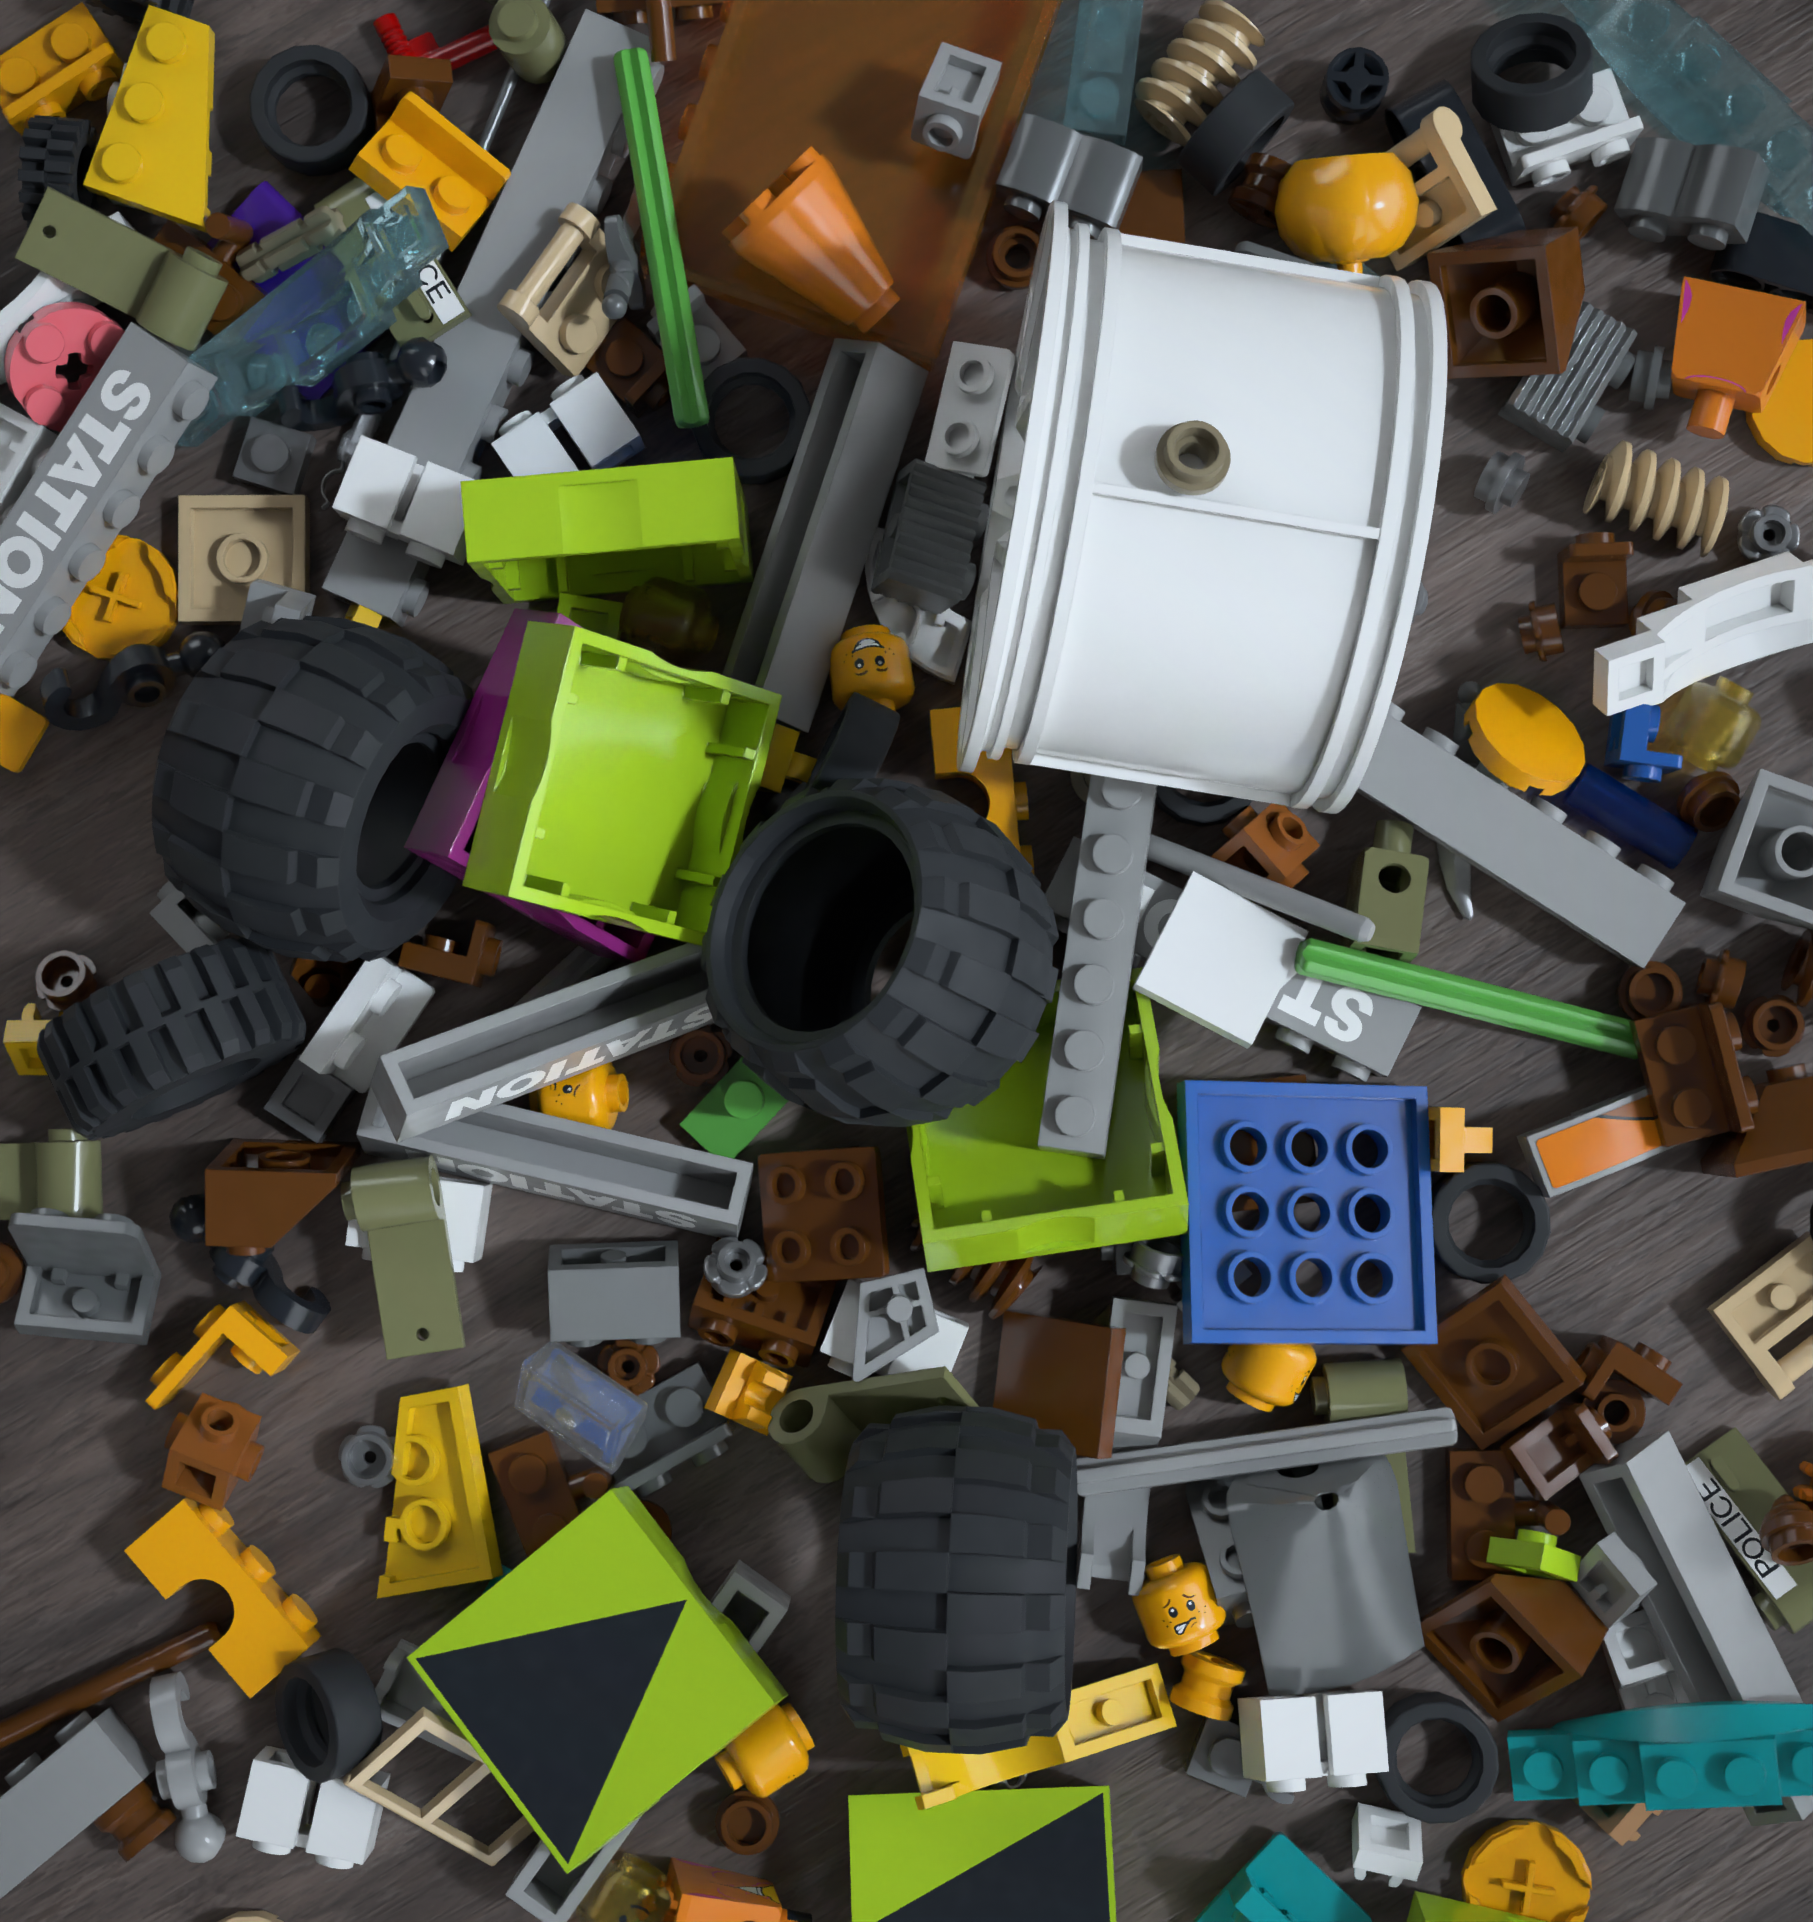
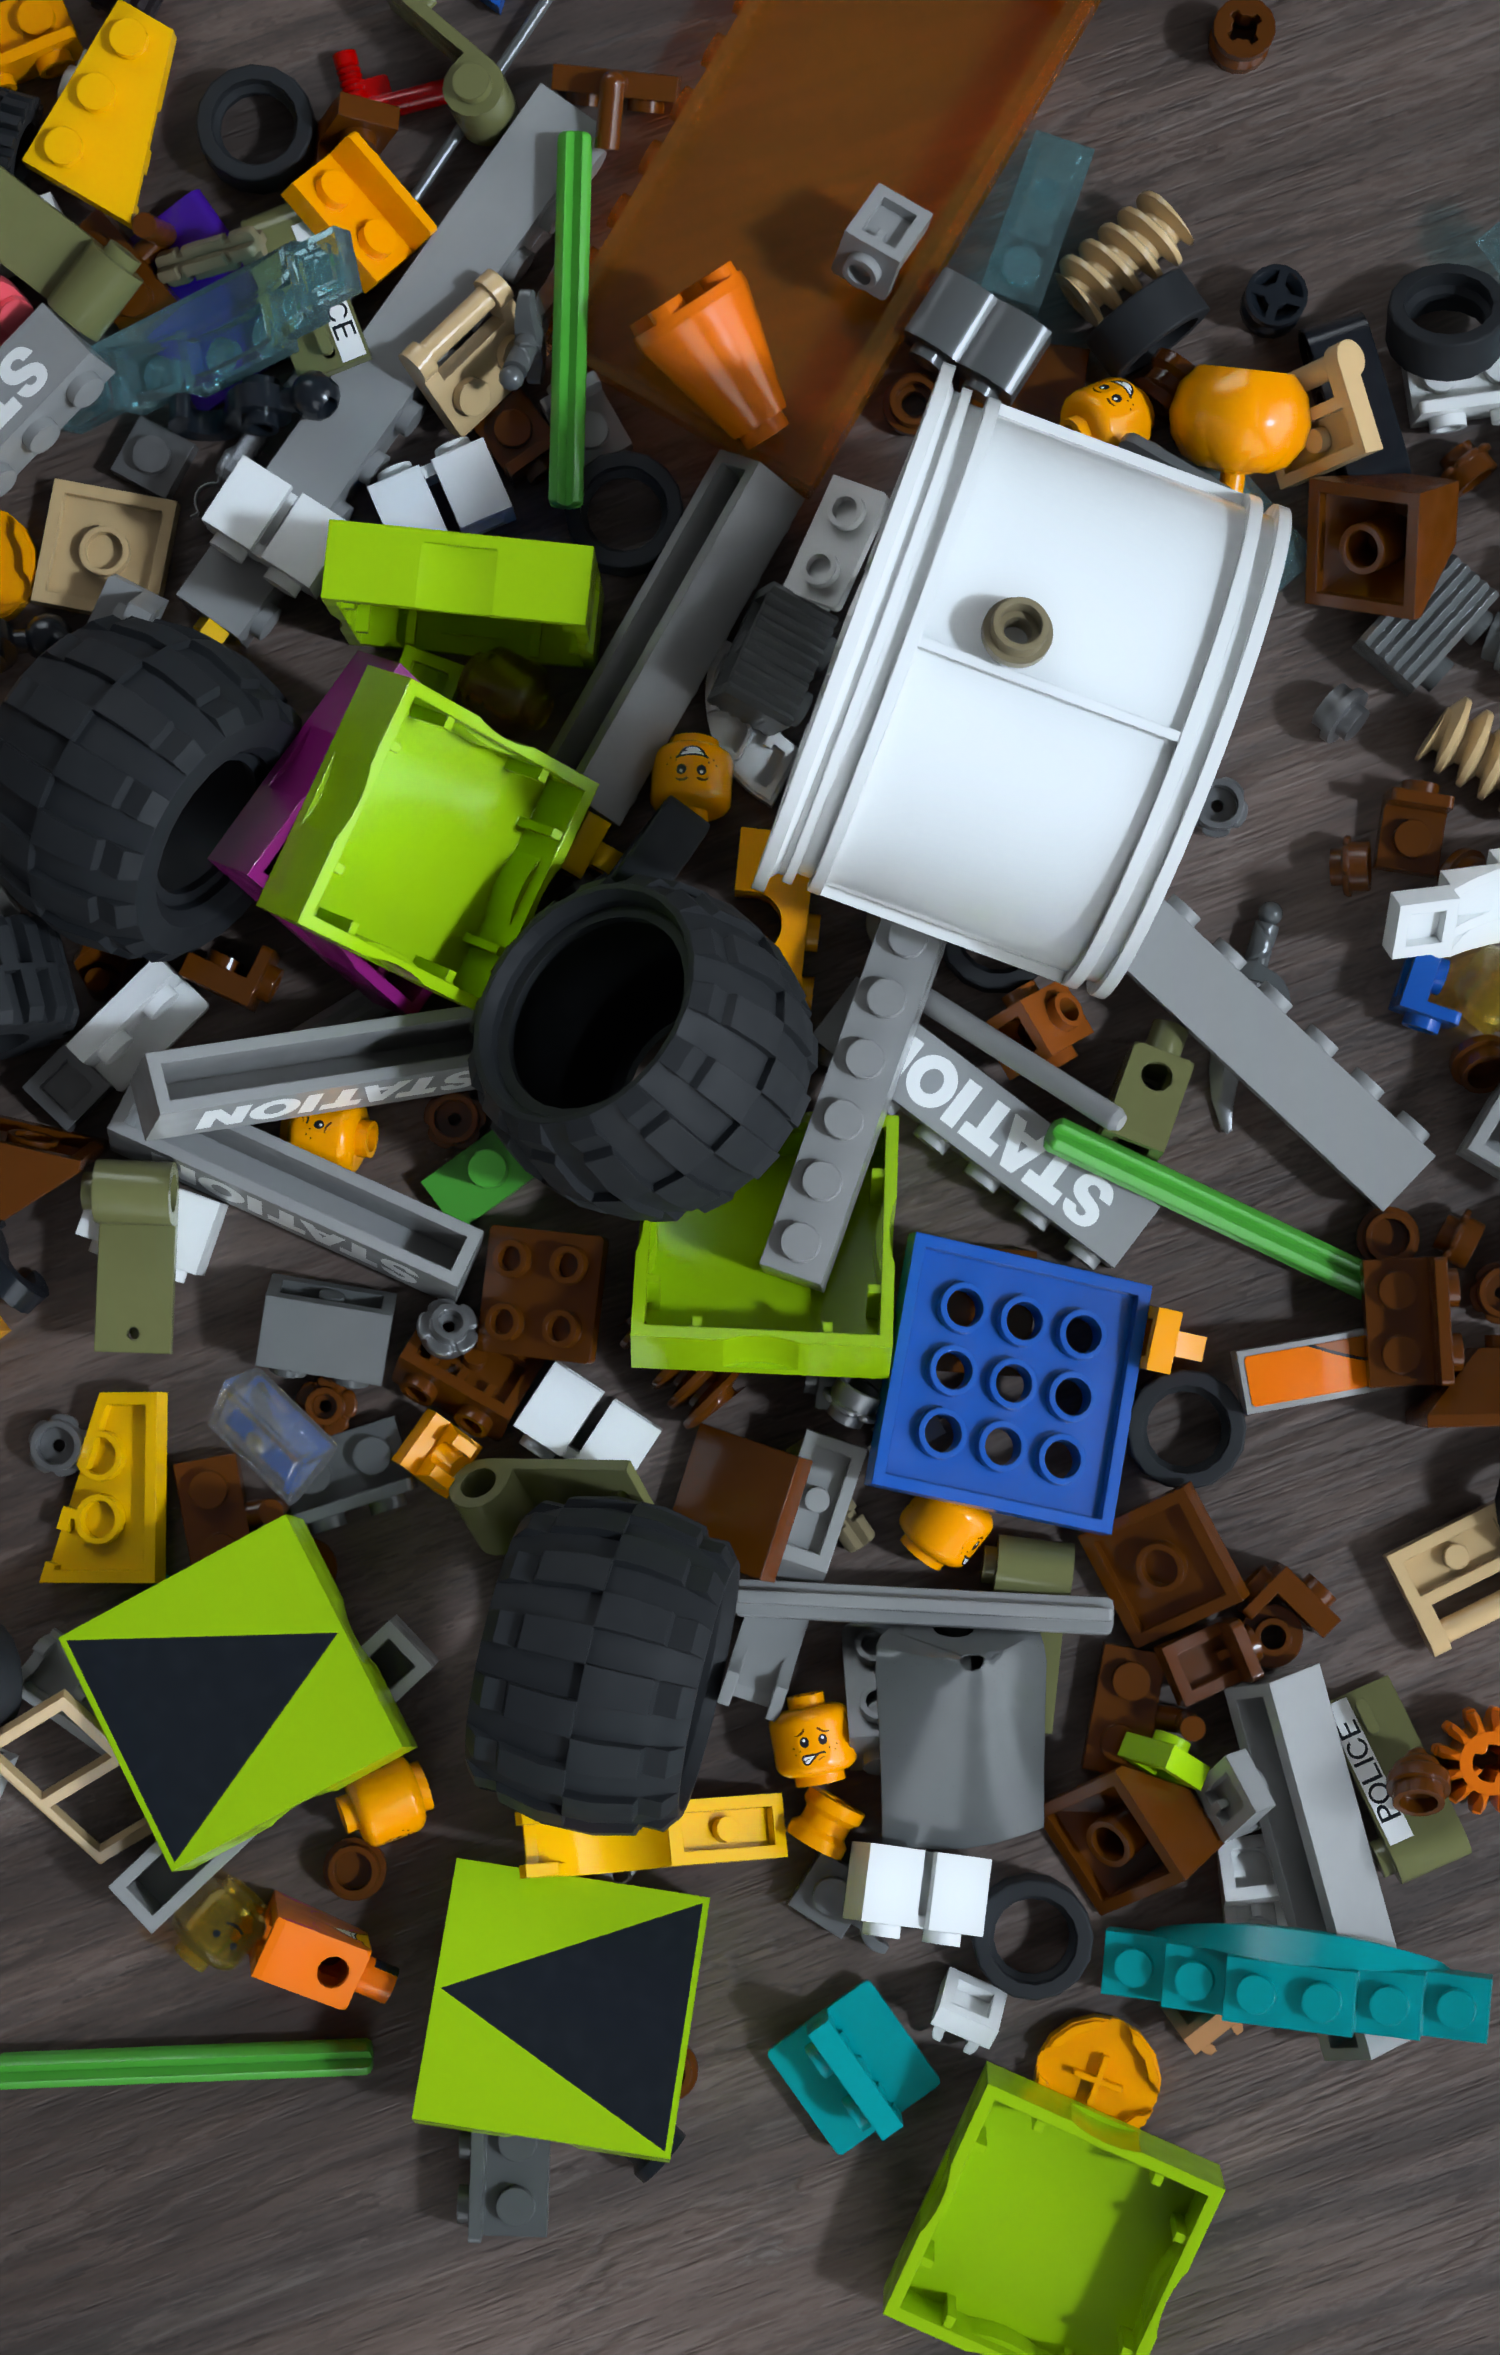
camera: 10 degrees right, 0 degrees up
light grey piece [852,1267,939,1382] -> none
white tile [1132,871,1309,1049] -> none
light orange tile [1464,683,1585,796] -> none
clear blue piece [1562,762,1698,870] -> none
none -> light orange head [1059,377,1155,447]

